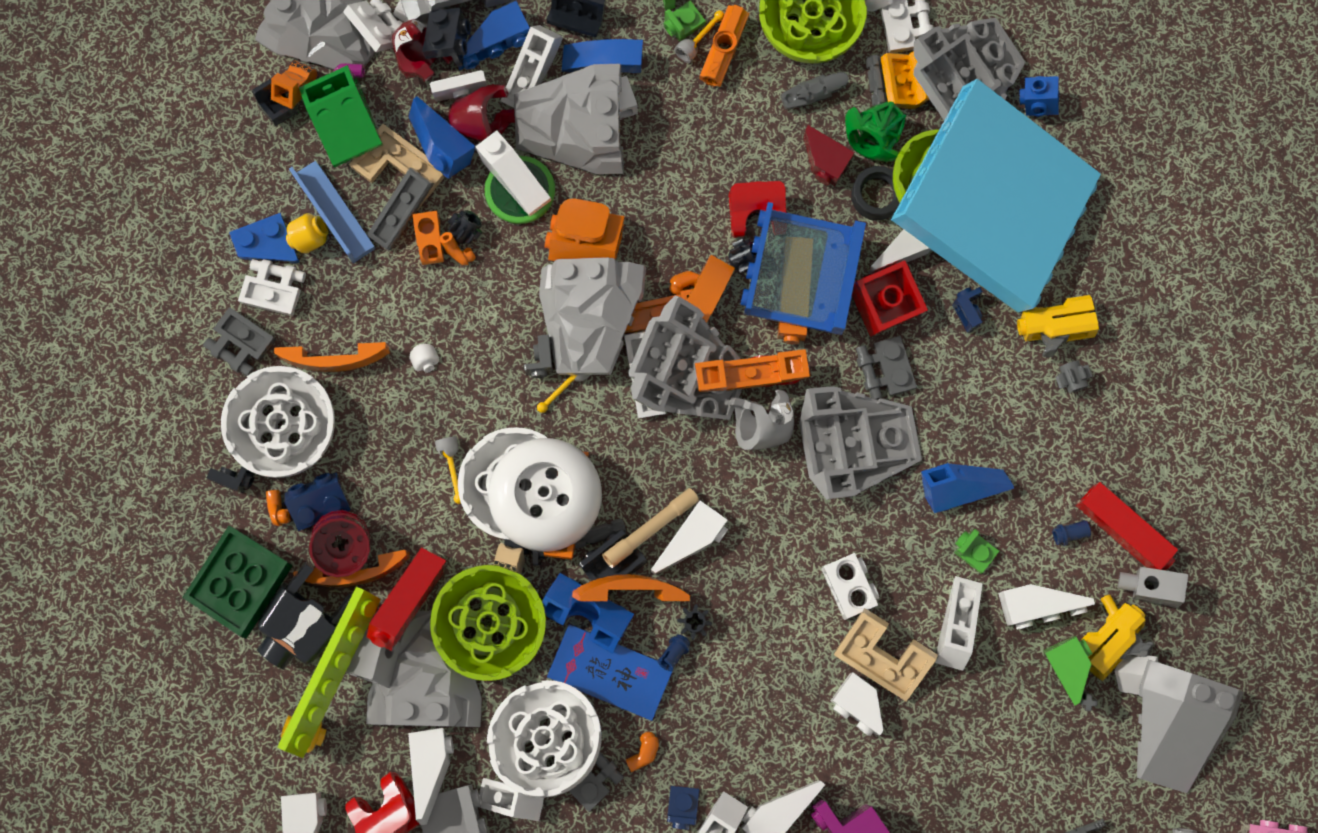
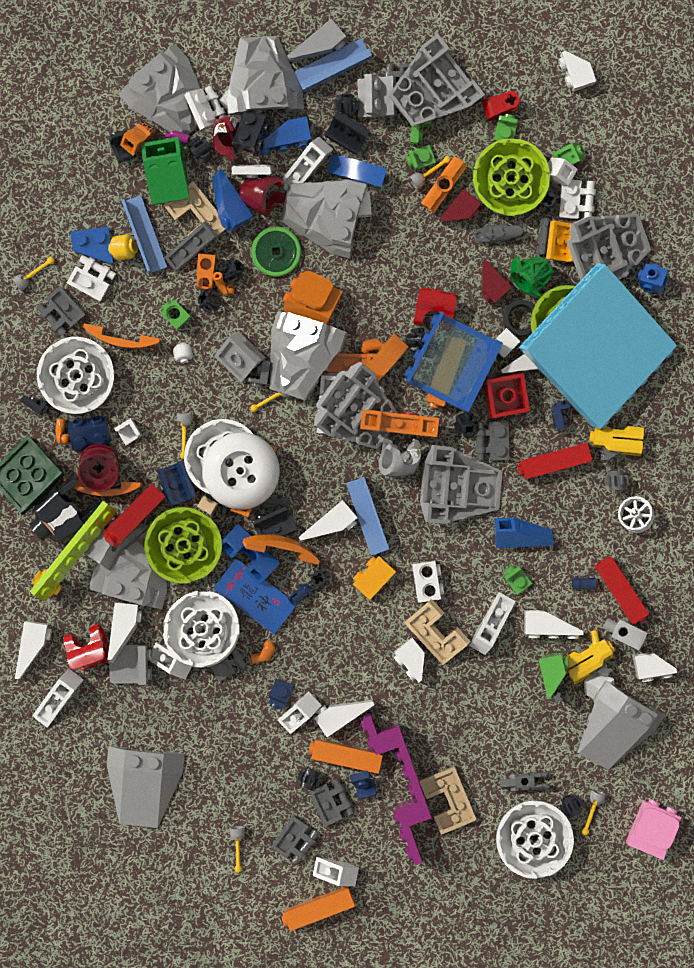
camera: 15 degrees right, 10 degrees up
white slope [475,131,551,216] -> none
tan piece [602,488,699,568] -> none
none -> hinge [12,257,55,291]
none -> white panel [114,418,143,445]
none -> dark blue bracket [157,461,196,507]
none -> bright green brick [161,300,192,331]
none -> black gear [189,136,213,160]
none -> black gear [198,288,222,314]
none -> light grey bracket [214,331,266,383]
none -> medium blue panel [346,477,389,555]
none -> light orange brick [353,556,396,600]
none -> dark red slope [439,189,482,223]
none -> black gear [453,412,478,437]
none -> white panel [495,328,520,357]
none -> red brick [517,443,592,479]
none -> black gear [538,189,561,213]
none -> white wheel [618,496,655,533]
none -> white slope [633,652,677,682]

